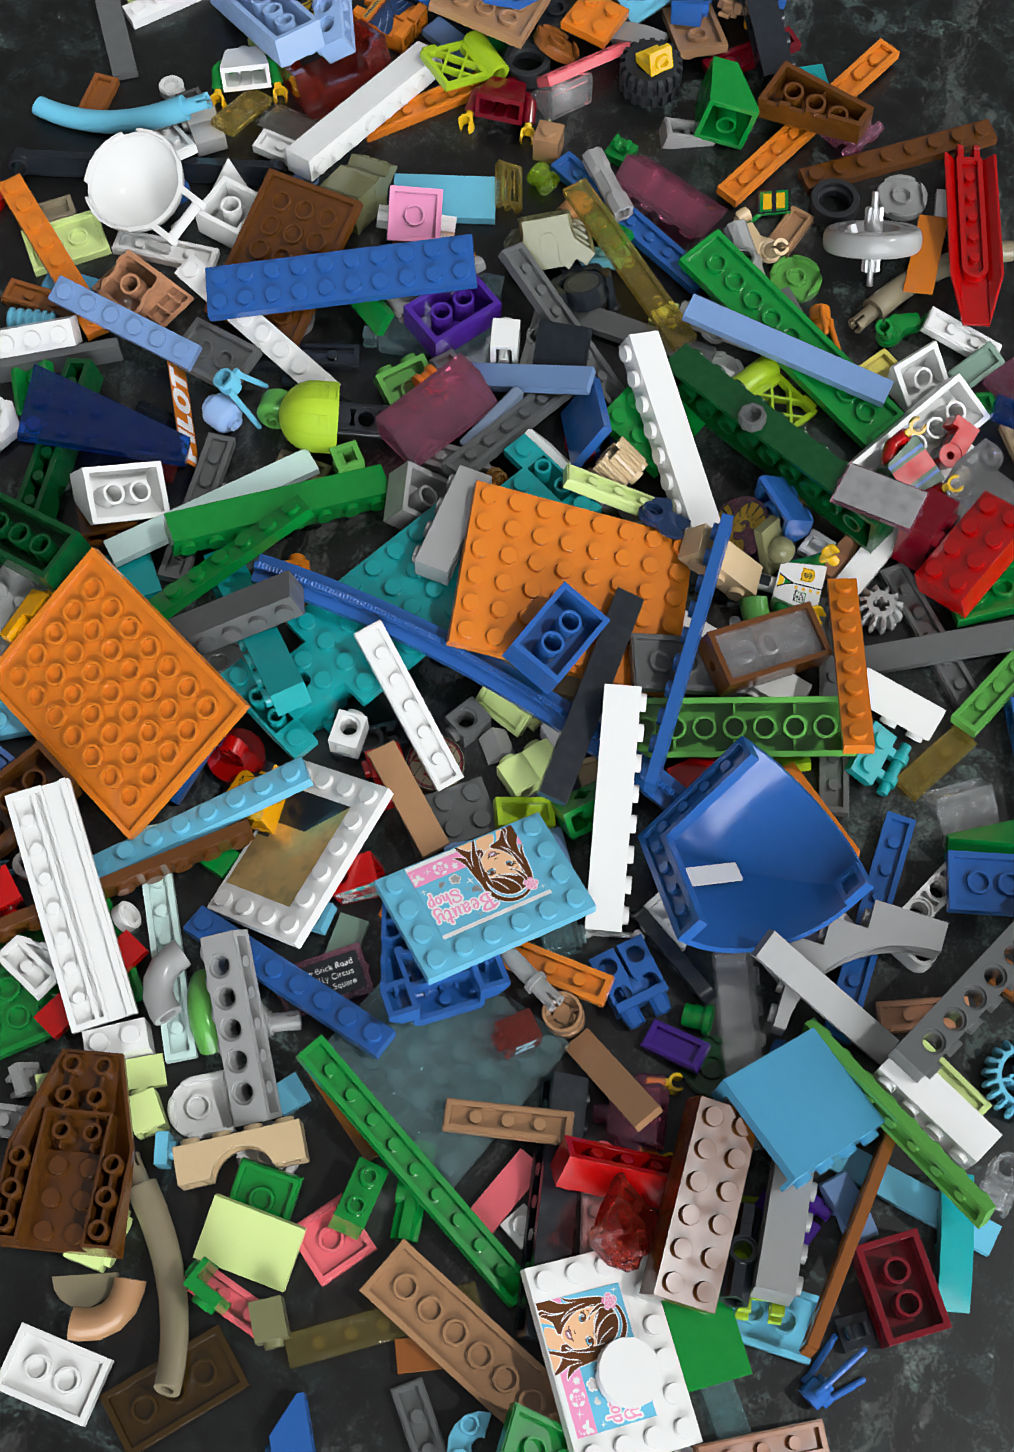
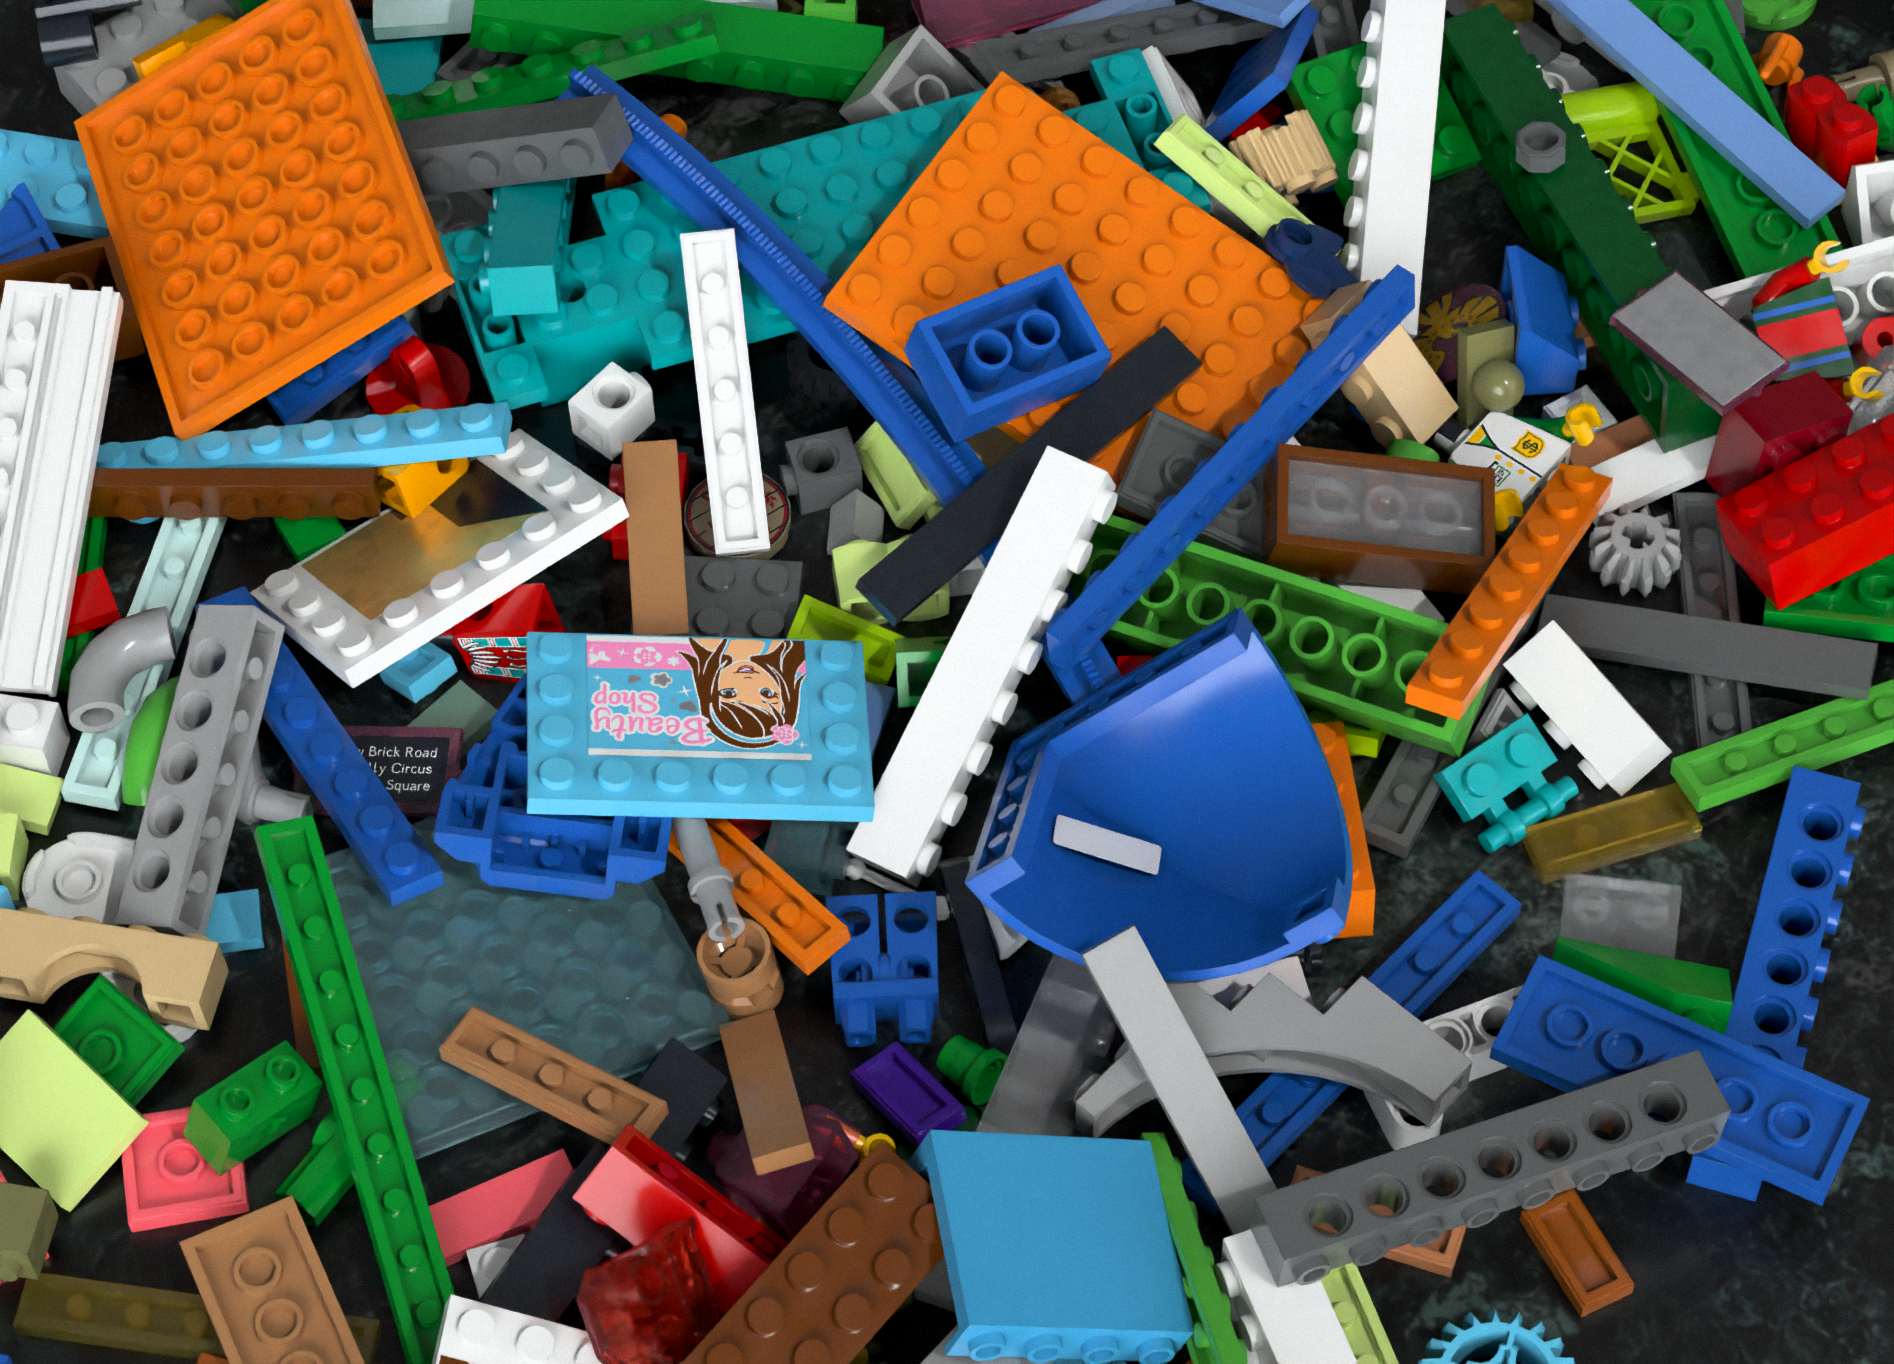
camera: 25 degrees right, 10 degrees down
white tile [111,901,141,932] -> none
light grey brick [412,465,492,586] -> none
clear red brick [491,1008,543,1060] -> none
none -> red brick [1784,75,1878,189]

